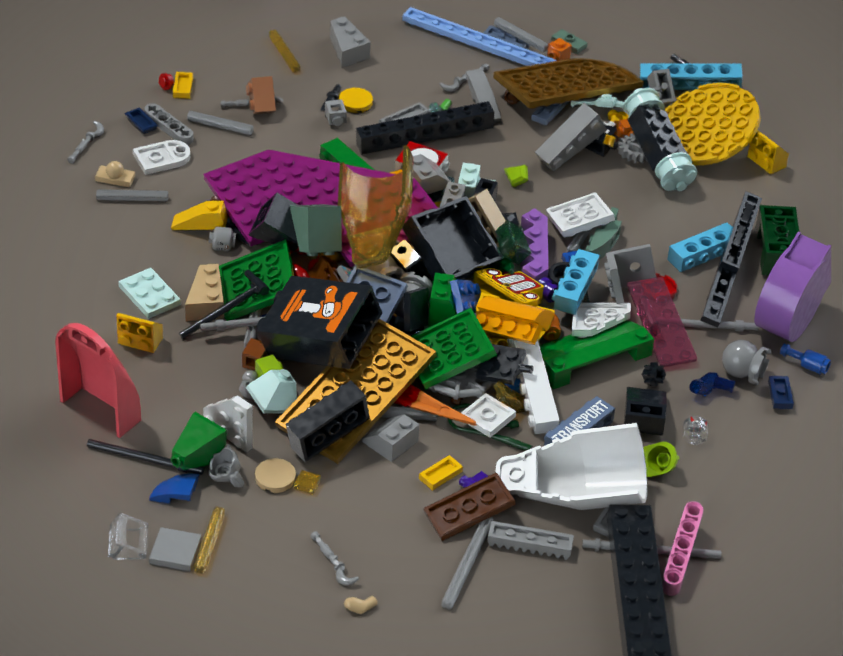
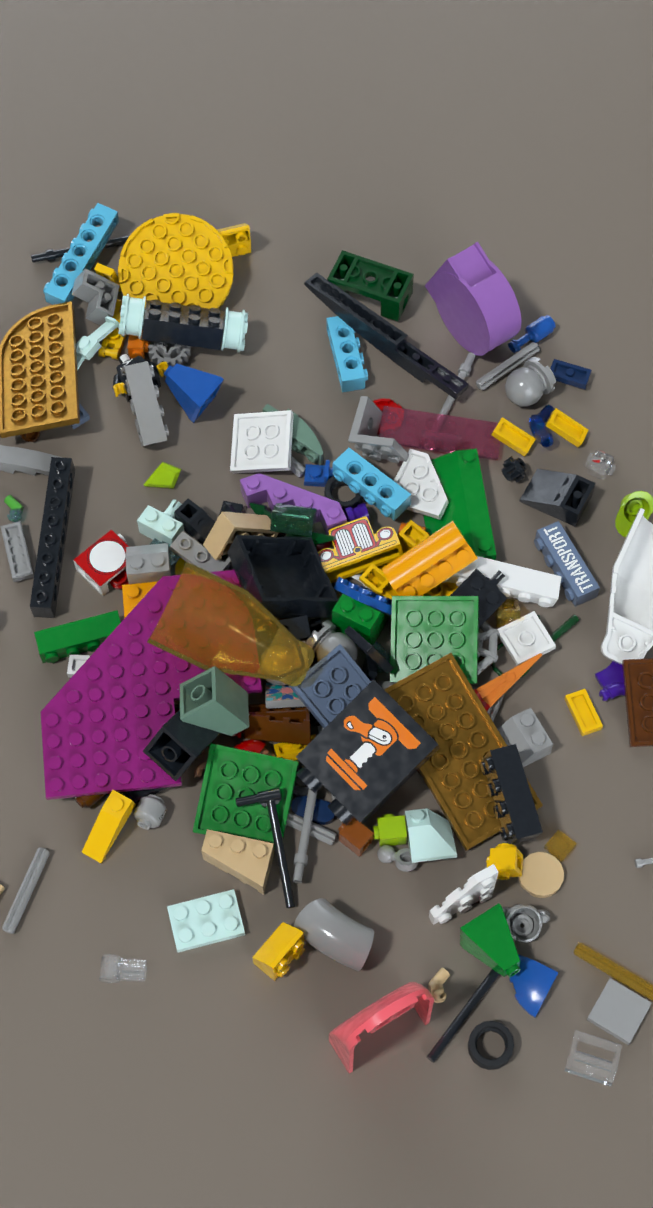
camera: 65 degrees left, 20 degrees up
none -> yellow tile [94,263,121,292]
none -> clear piece [99,954,147,983]
none -> blue slope [164,363,224,423]
none -> light grey brick [294,898,374,971]
none -> tan arm [428,968,450,1003]
none -> black tyre [468,1021,514,1070]
none -> light grey axle [476,342,540,390]
none -> yellow brick [486,843,523,880]
none -> yellow tile [491,417,536,457]
none -> yellow tile [545,408,588,447]

